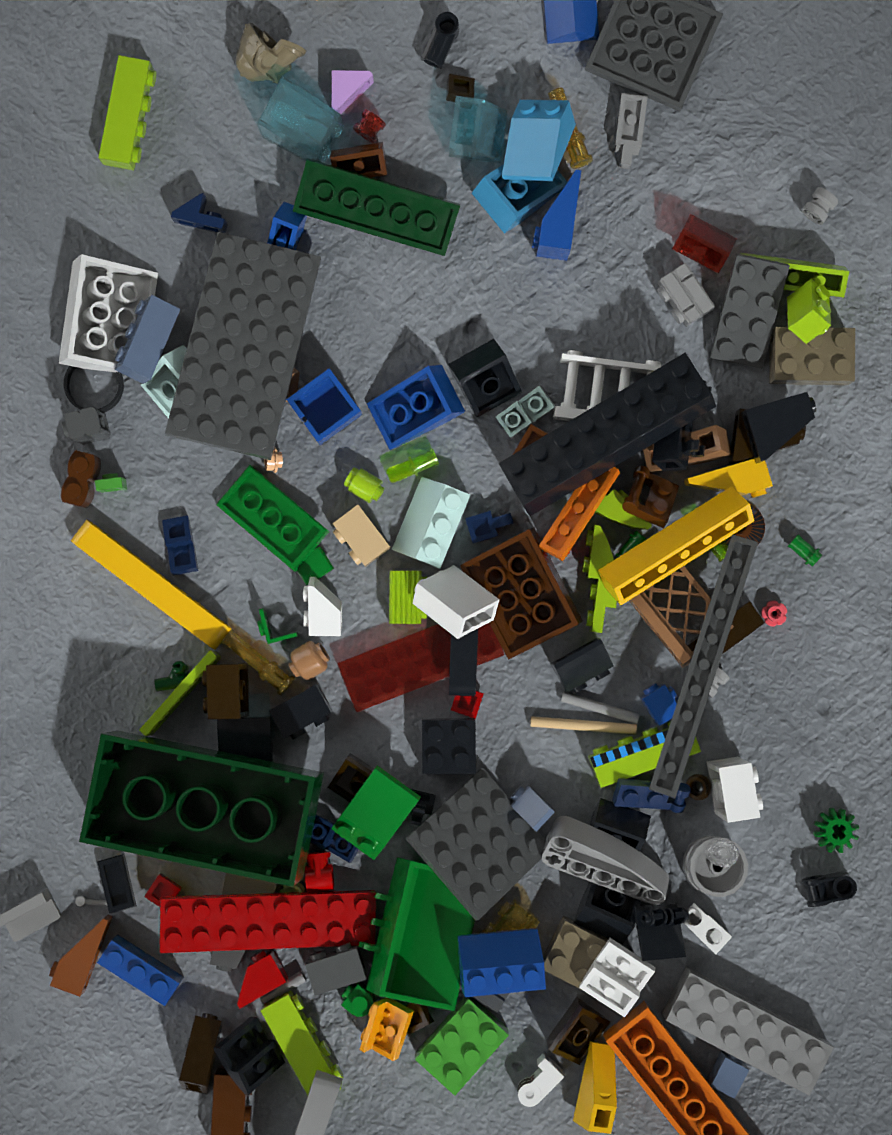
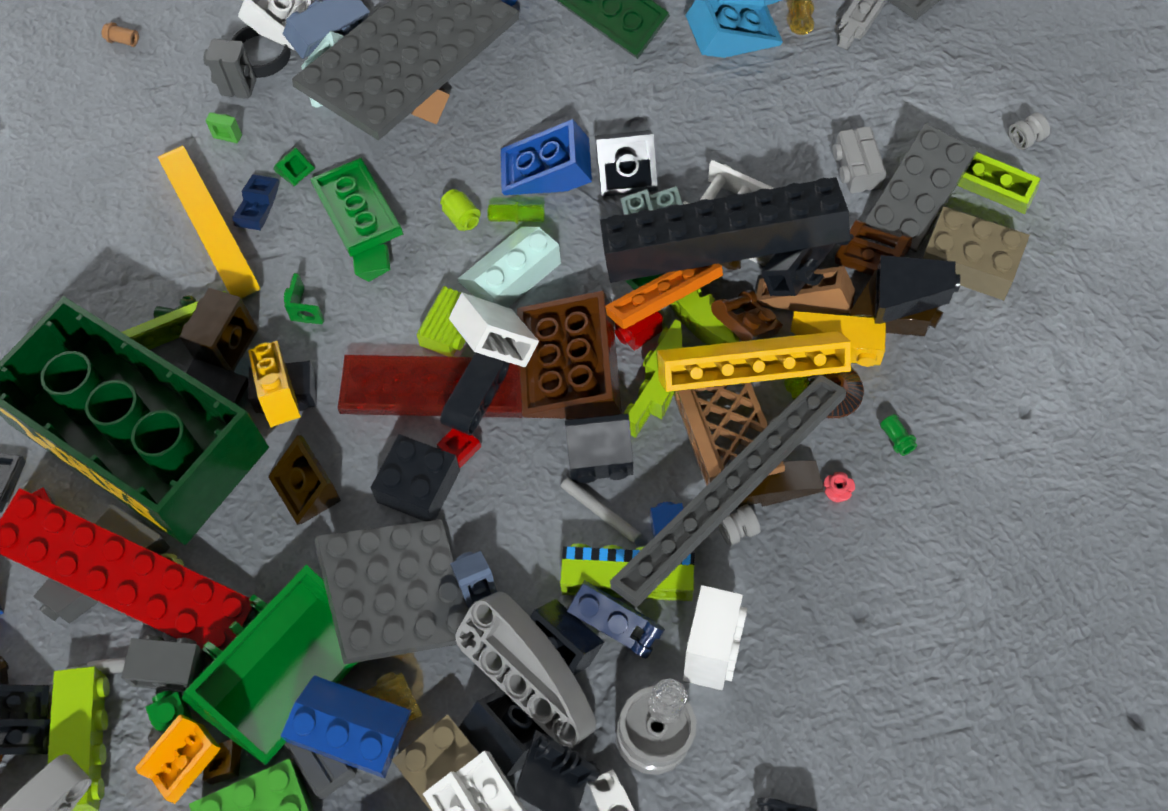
camera: 30 degrees right, 25 degrees down
reddish brown brick [61,450,101,508] -> none
clear yellow pin [222,630,295,696] -> none
red slope [237,949,289,1009] -> none
light nougat plate [264,447,283,473] -> none
blue piece [286,368,362,445] -> none
medium nougat head [289,641,330,680] -> none
white slope [303,577,342,636] -> none
red piece [305,851,334,892] -> none
dark blue slope [310,814,359,863] -> none
green slope [331,765,421,860] -> none
tan brick [332,505,391,567] -> none
black plate [410,789,436,826] -> none
dark blue plate [465,511,514,544] -> none
tan bar [530,716,637,735] -> none
blue slope [532,170,581,261] -> none
clear red brick [672,214,737,274] -> none
dark brown plate [686,774,712,800] -> none
lime brick [787,279,831,344] -> none
green gear [813,808,859,853] -> none
none -> yellow slope [248,341,301,428]
none -> green slope [273,148,315,187]
none -> reddish brown plate [835,220,912,275]

